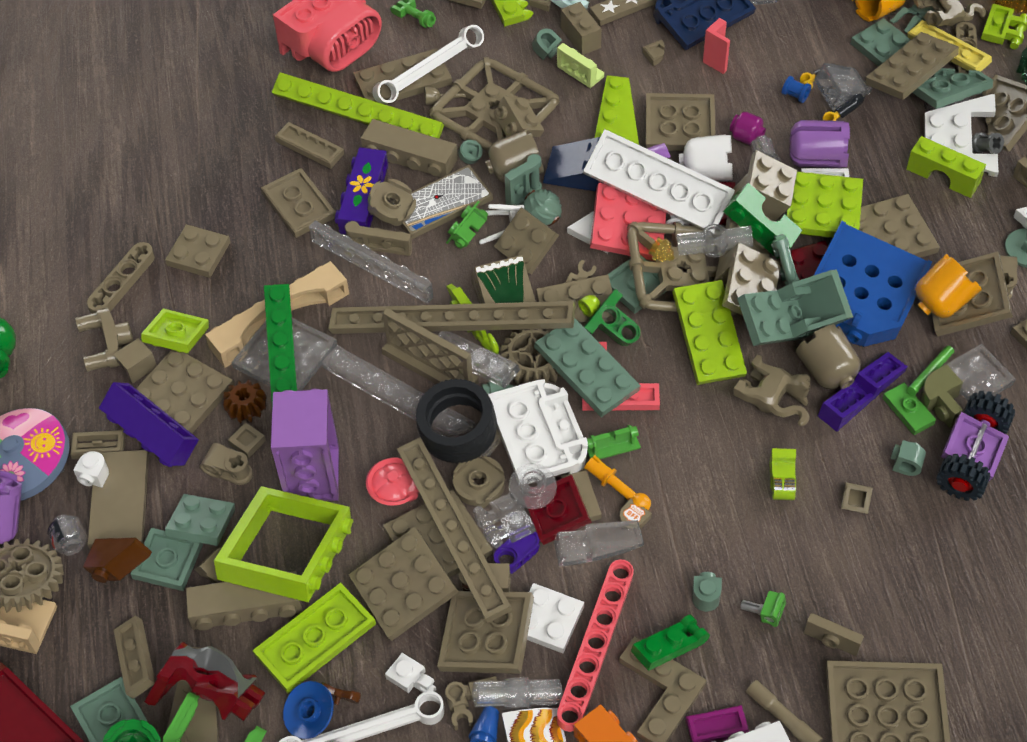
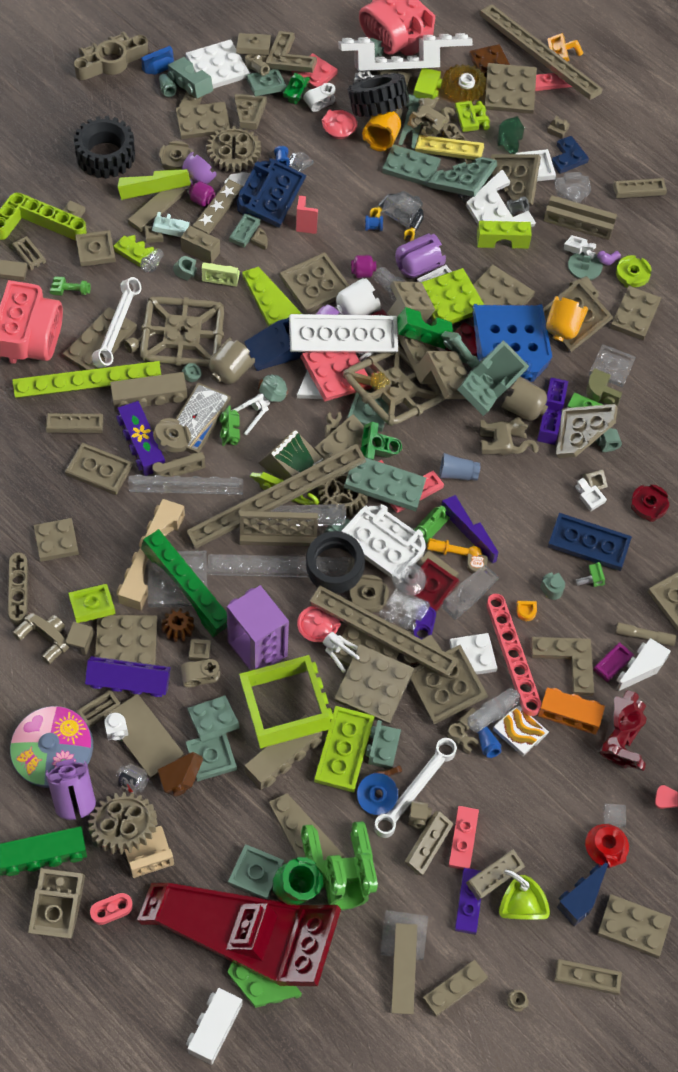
camera: 40 degrees left, 5 degrees up
dark tan plate [114,615,155,699] -> none
dark red hips [144,642,265,721] -> none
dark tan tile [194,547,221,583] -> none
white plate [385,653,436,693] -> none
dark tan bracket [494,96,544,137] -> none
dark tan plate [494,207,559,275] -> none
sand green plate [504,154,542,205] -> none
lime hinge [578,295,600,317] -> none
green plate [631,615,710,671] -> none
lime plate [672,280,747,385] -> none
clear piece [676,224,753,257] -> none
lime leg [769,448,796,500] -> none
dark tan plate [804,613,864,656] -> none
dark tan plate [866,32,959,100] -> none
bright green bar [907,345,954,396] -> none
plate [936,391,1015,501] -> none
none -> clear cone [140,249,164,273]
none -> sand green plate [229,214,260,248]
none -> white plant [323,632,359,673]
none -> sand green bracket [366,720,401,769]
none -> sand blue plant [439,453,480,481]
none -> dark purple slope [441,495,499,563]
none -> light orange tile [516,601,537,621]
none -> dark blue plate [548,513,632,571]
none -> dark tan plate [556,404,618,458]
none -> white plate [575,478,607,512]
none -> dark red plate [630,484,669,522]

